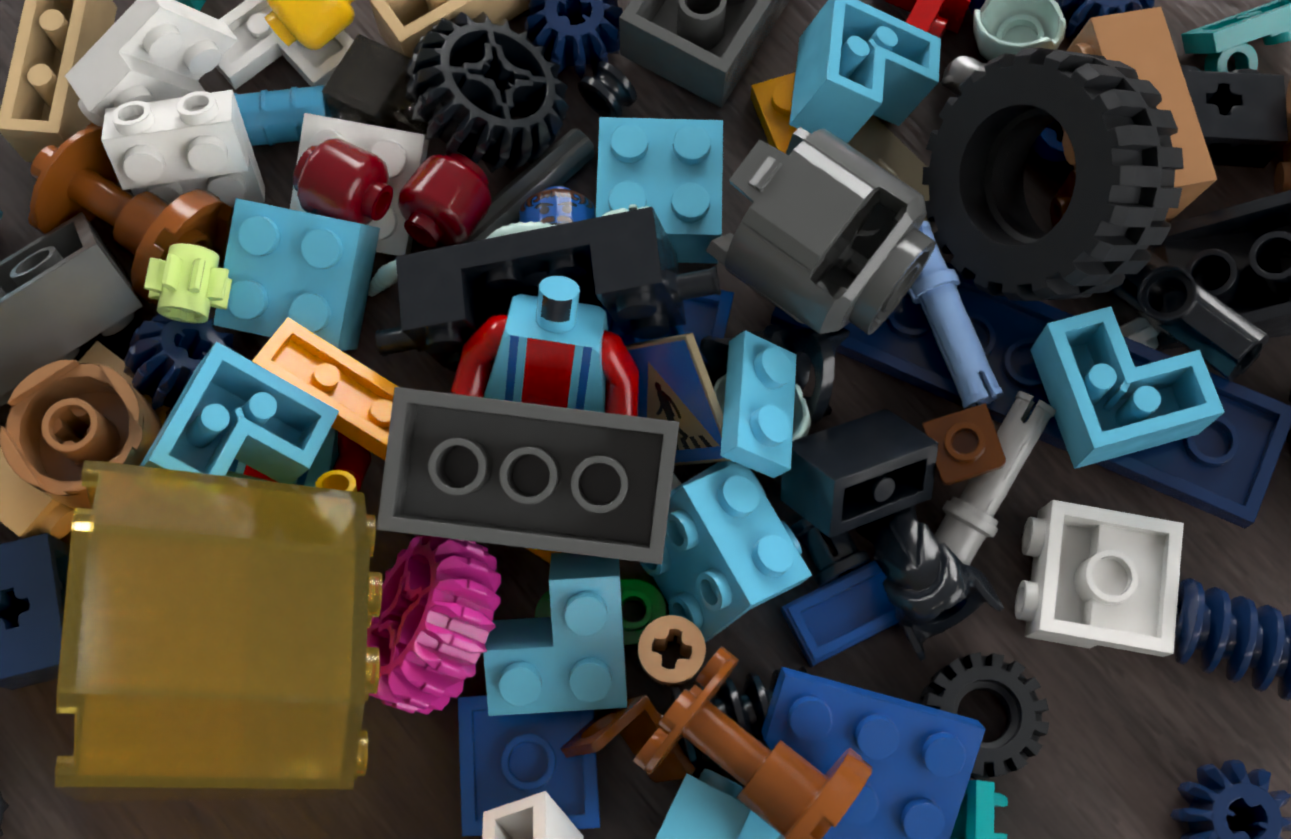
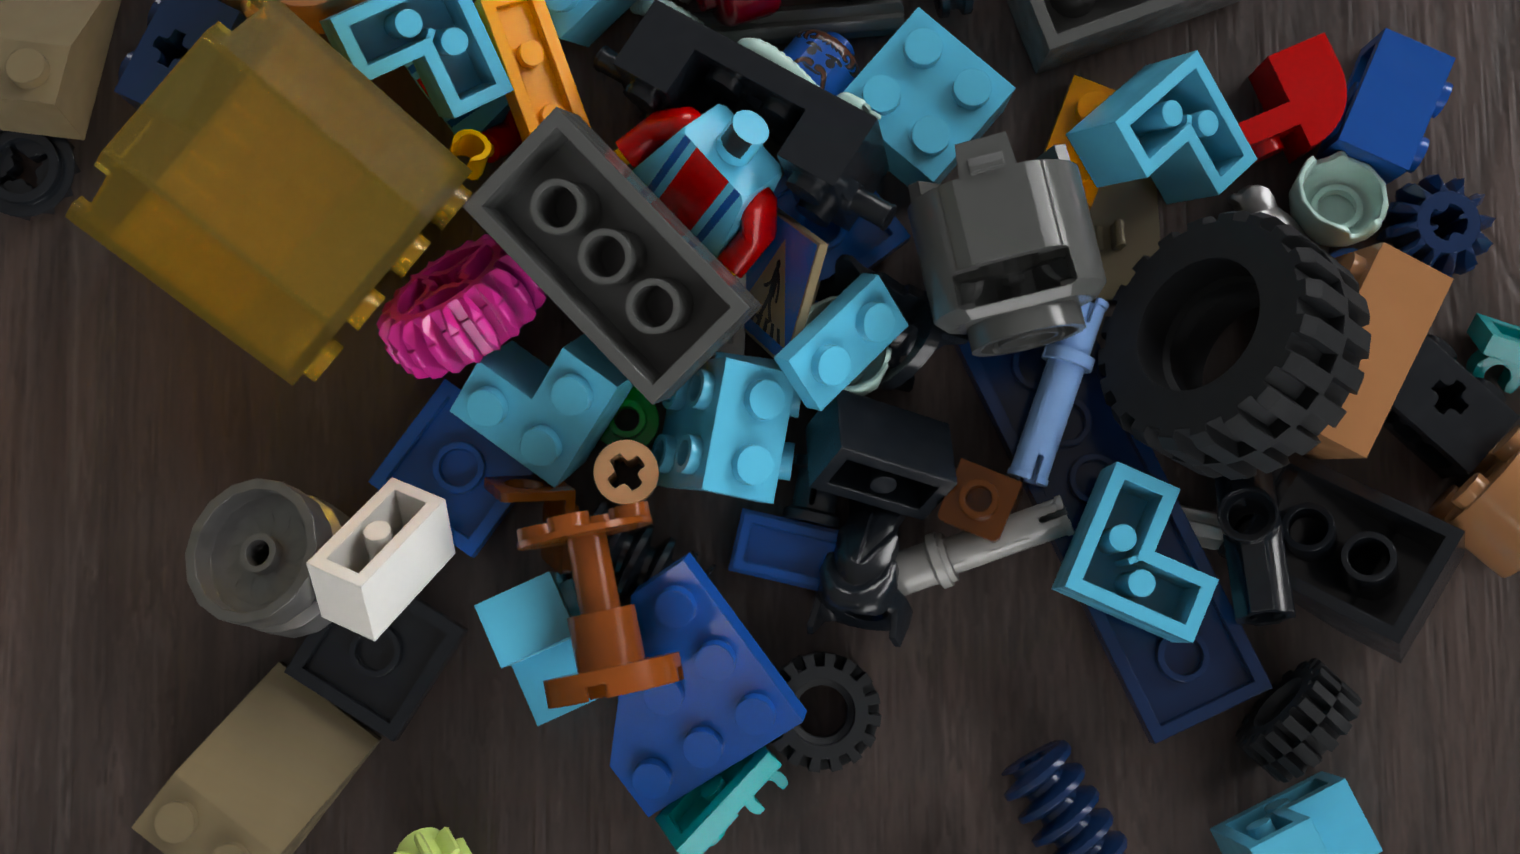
camera: 35 degrees right, 10 degrees up
white plate [1015,500,1184,657] -> none

